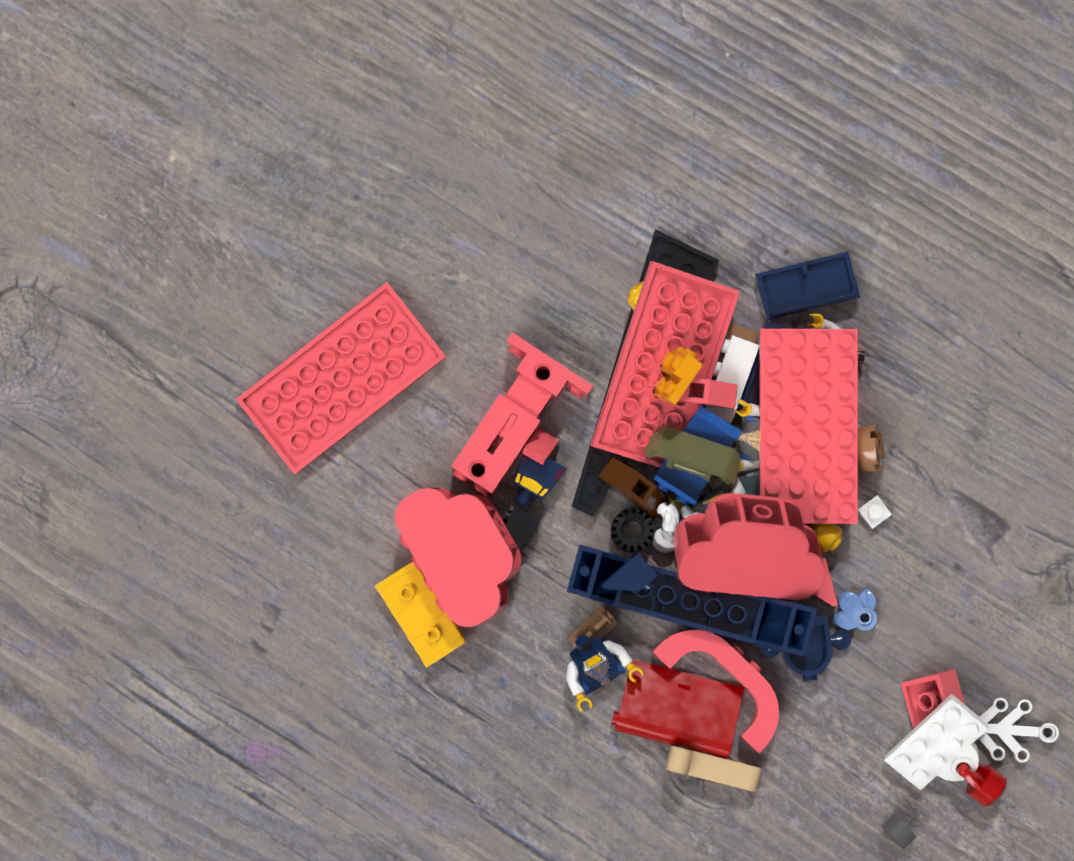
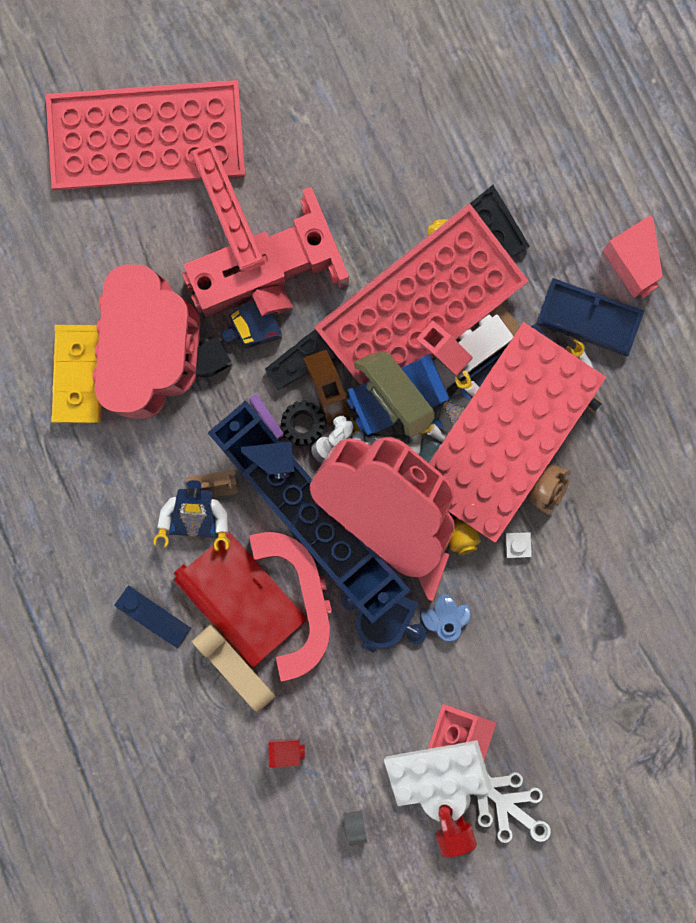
camera: 30 degrees right, 0 degrees up
light orange plate [653,346,703,405] -> none
none -> dark blue slope [114,585,191,648]
none -> coral tile [191,143,265,273]
none -> medium lavender tile [249,393,284,440]
none -> red slope [269,739,305,768]
none -> coral slope [603,215,663,299]

